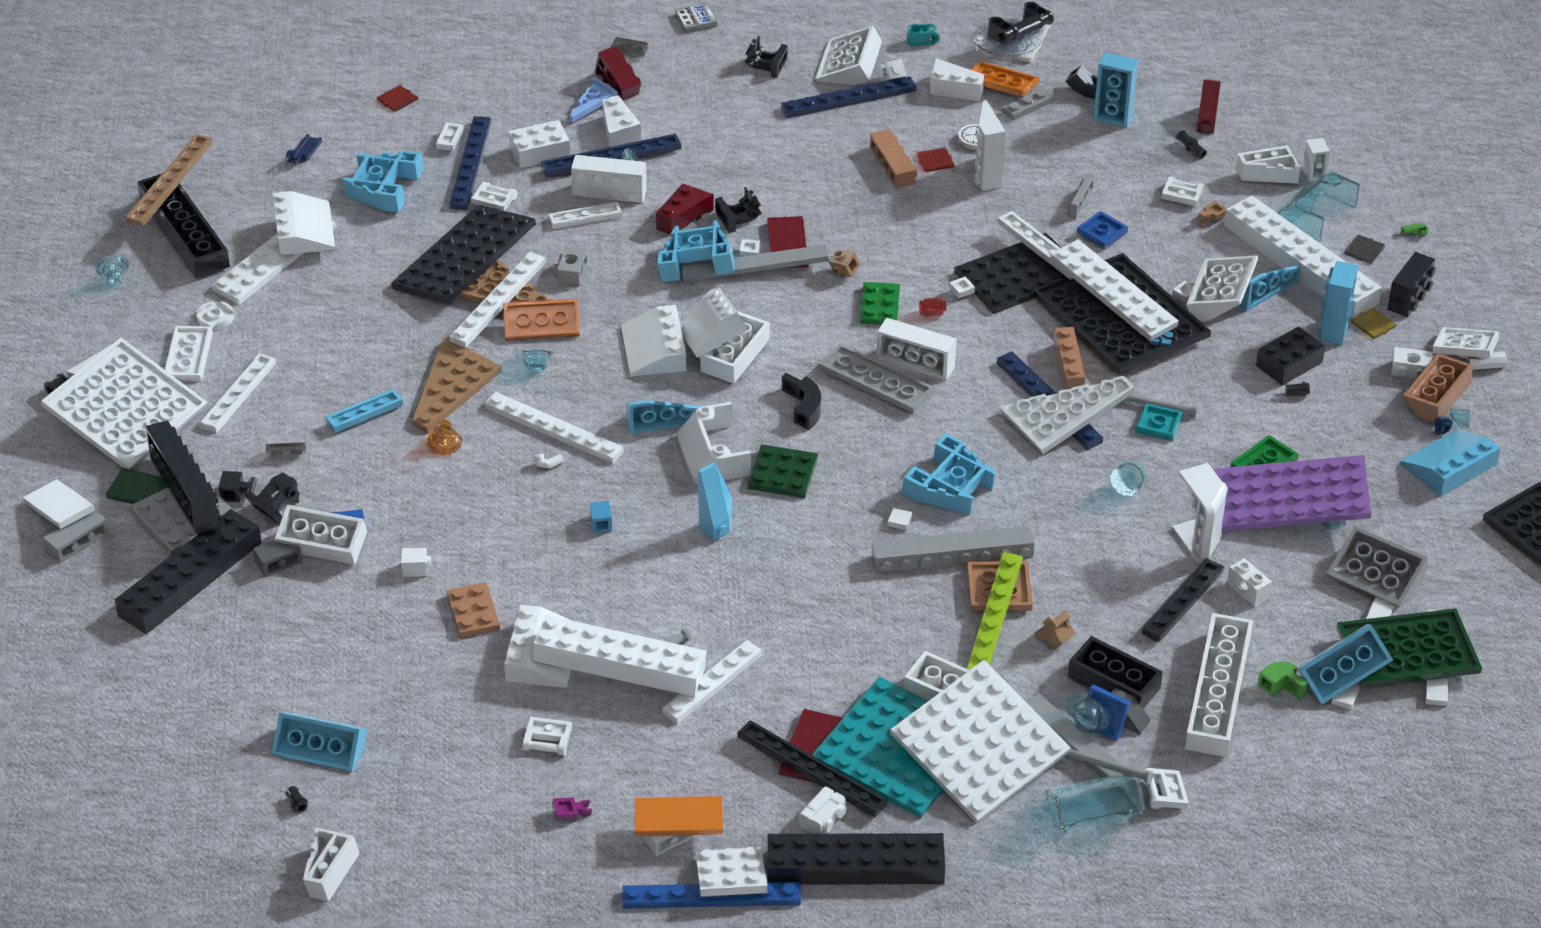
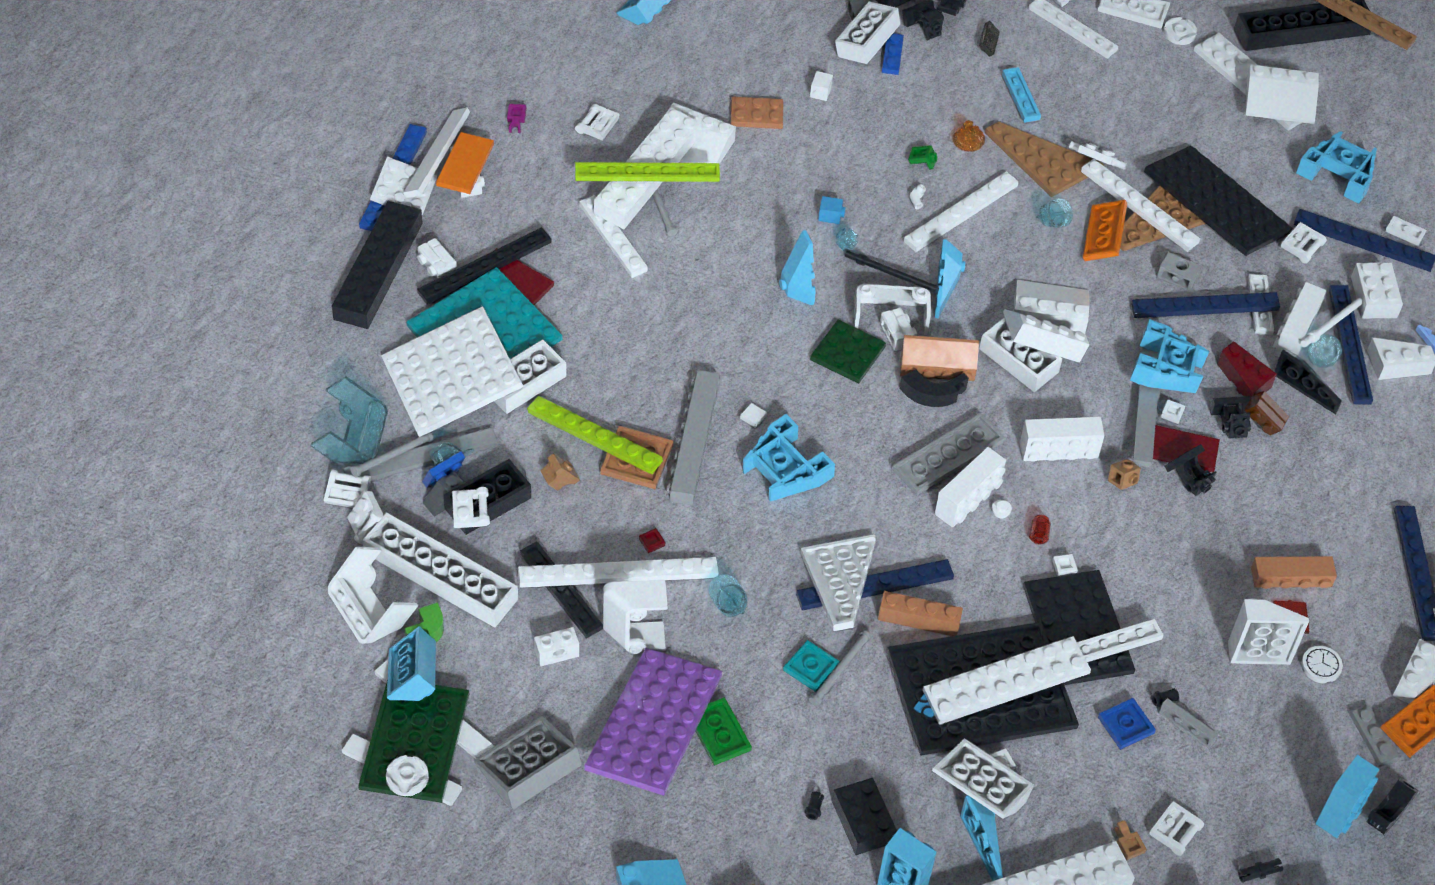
camera: 105 degrees right, 10 degrees up
dark blue arm [285,134,322,165] -> none
green plate [860,282,900,325] -> none
none -> white windscreen [328,547,418,644]
none -> white plate [347,491,383,544]
none -> white tile [386,755,429,796]
none -> white tile [403,107,470,198]
none -> white plate [452,487,490,528]
none -> white plate [518,557,719,588]
none -> lime plate [575,162,720,182]
none -> dark red tile [639,528,666,554]
none -> clear light blue gear [836,228,858,251]
none -> black bar [845,251,939,293]
none -> white brick [880,308,917,351]
none -> slope [900,335,979,381]
none -> green bracket [908,145,938,170]
none -> white brick [1020,417,1104,461]
none -> white plate [1069,141,1127,170]
none -> dark blue plate [1131,292,1280,318]
none -> black pin [1151,688,1179,707]
none -> black tile [1164,444,1217,496]
none -> reddish brown brick [1244,391,1290,436]
none -> black wedge [1274,350,1342,415]
none -> white bar [1301,298,1363,347]

